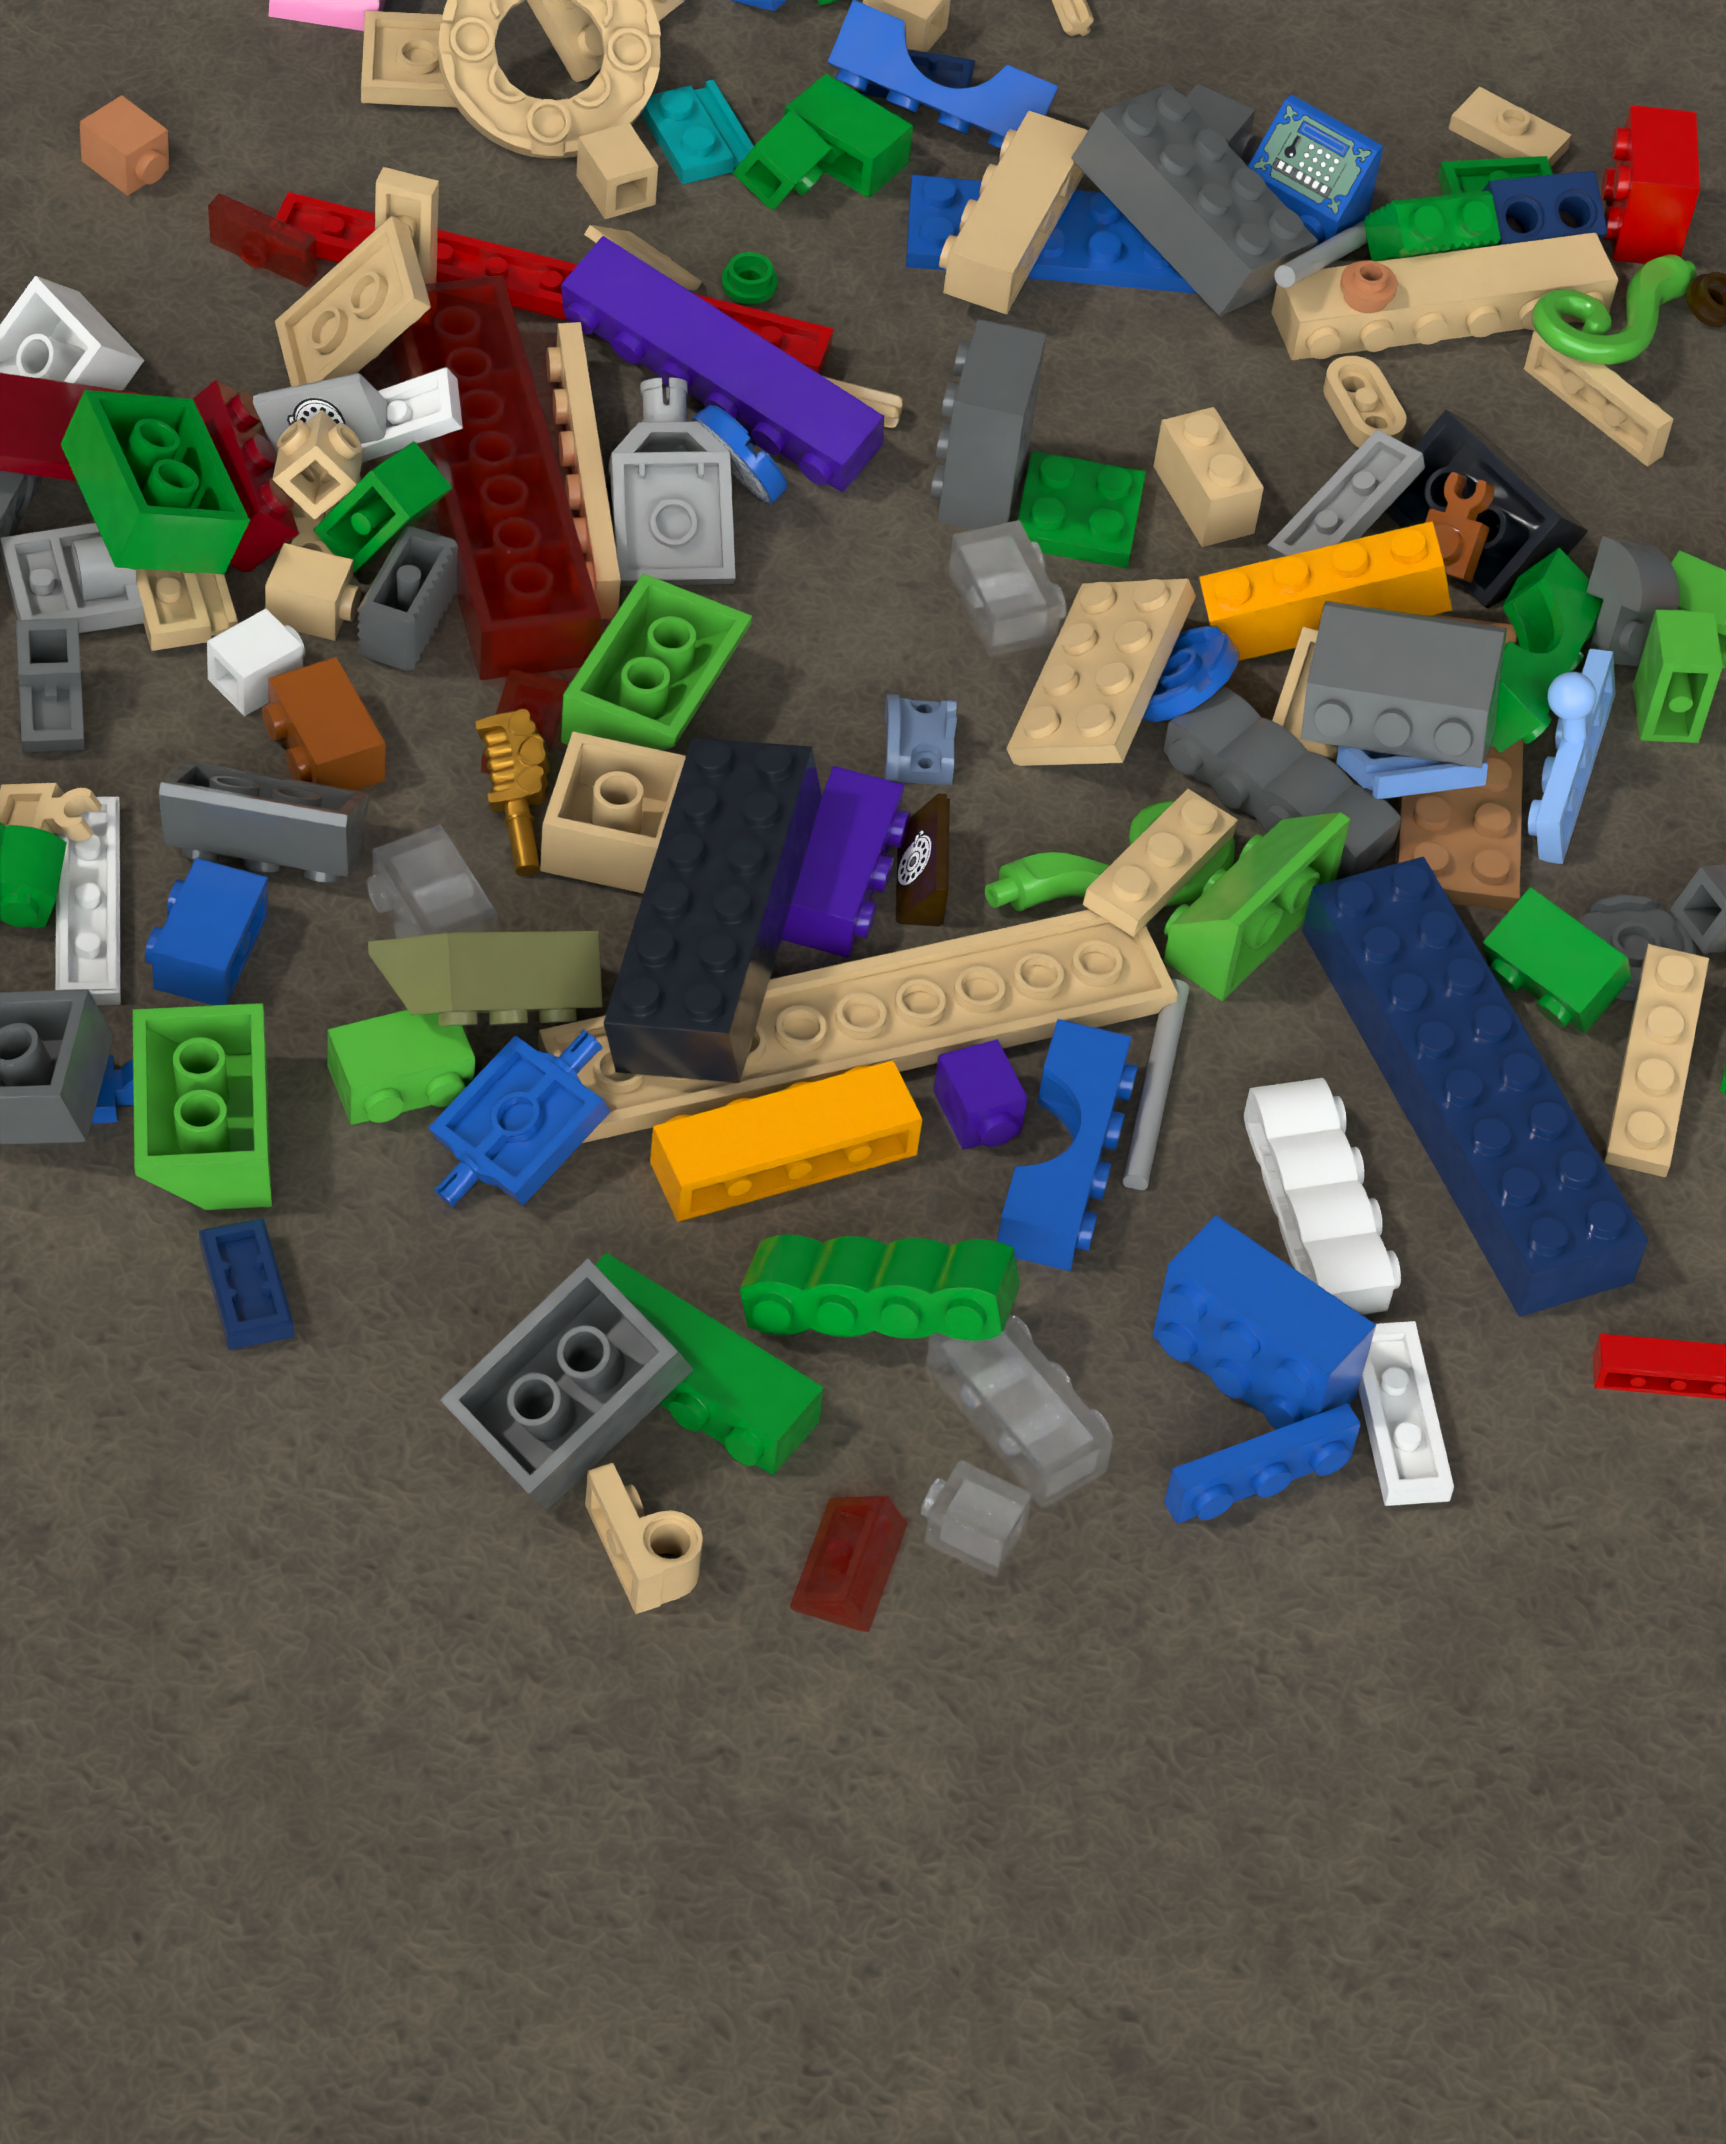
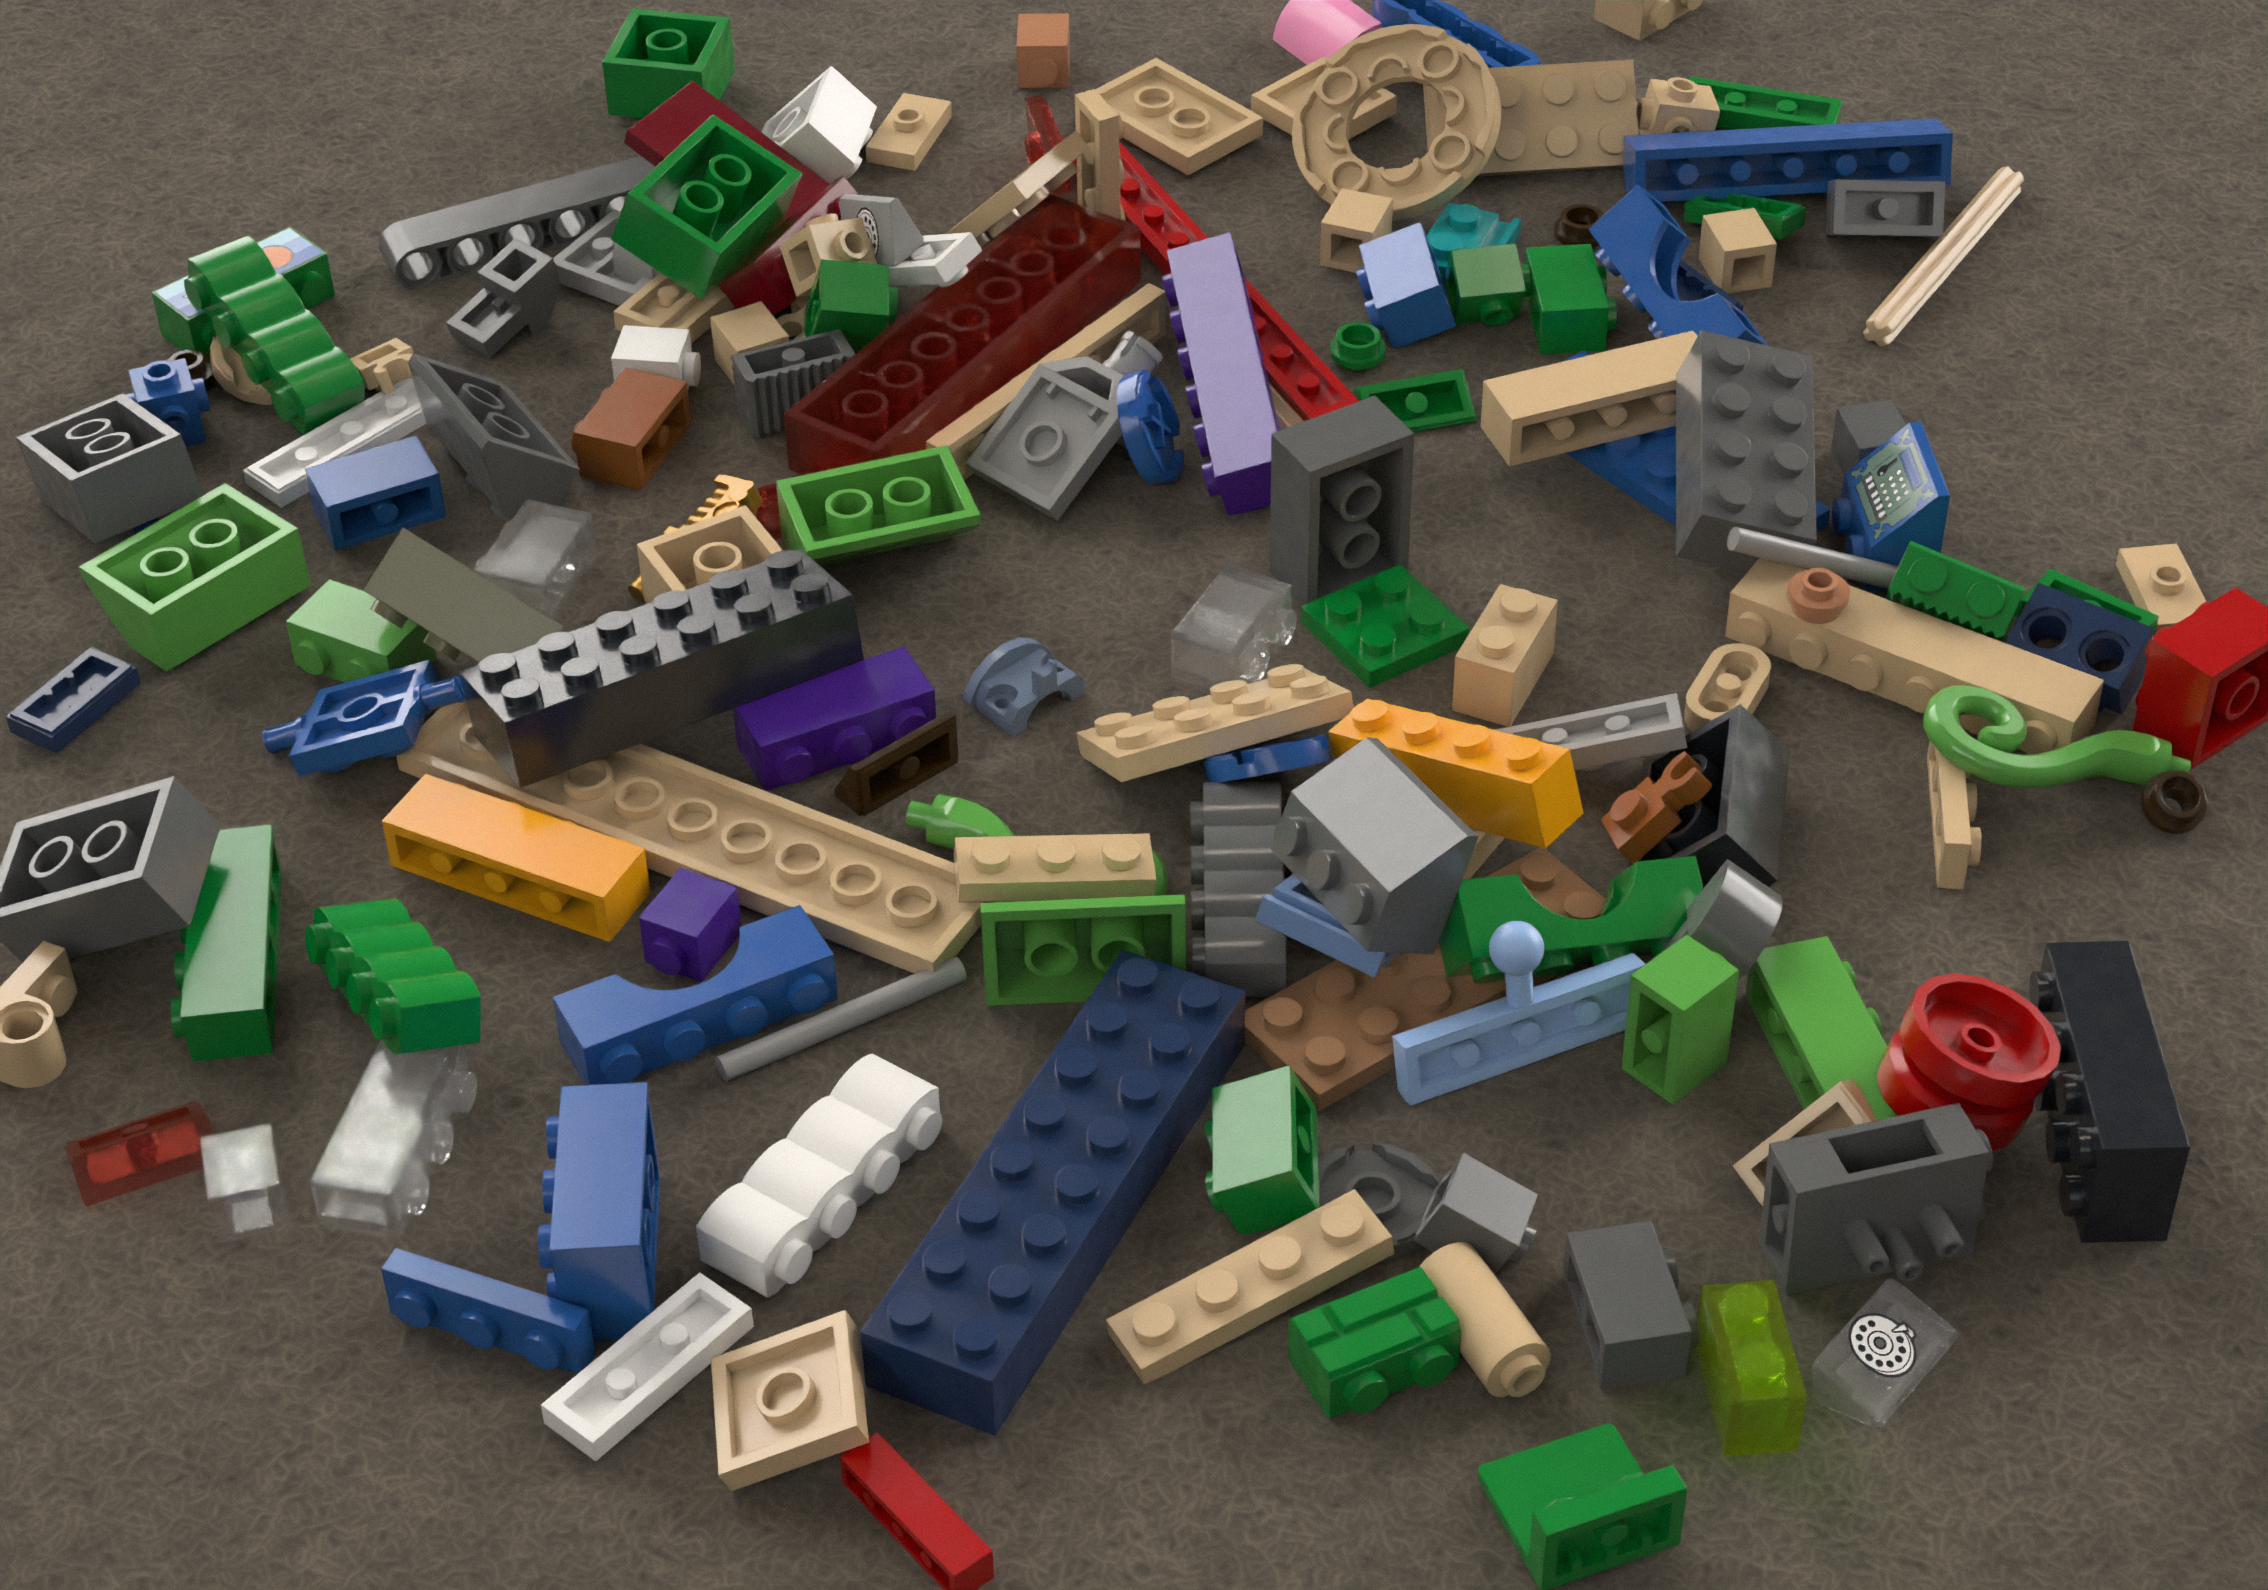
camera: 55 degrees right, 10 degrees down
tan piece [584,225,702,291] -> none
none -> tan plate [711,1310,869,1492]
none -> tan plate [866,93,952,171]
none -> tan plate [1095,58,1263,175]
none -> green slope [1352,369,1477,433]
none -> brick [1356,222,1456,348]
none -> dark brown plate [1554,204,1604,248]

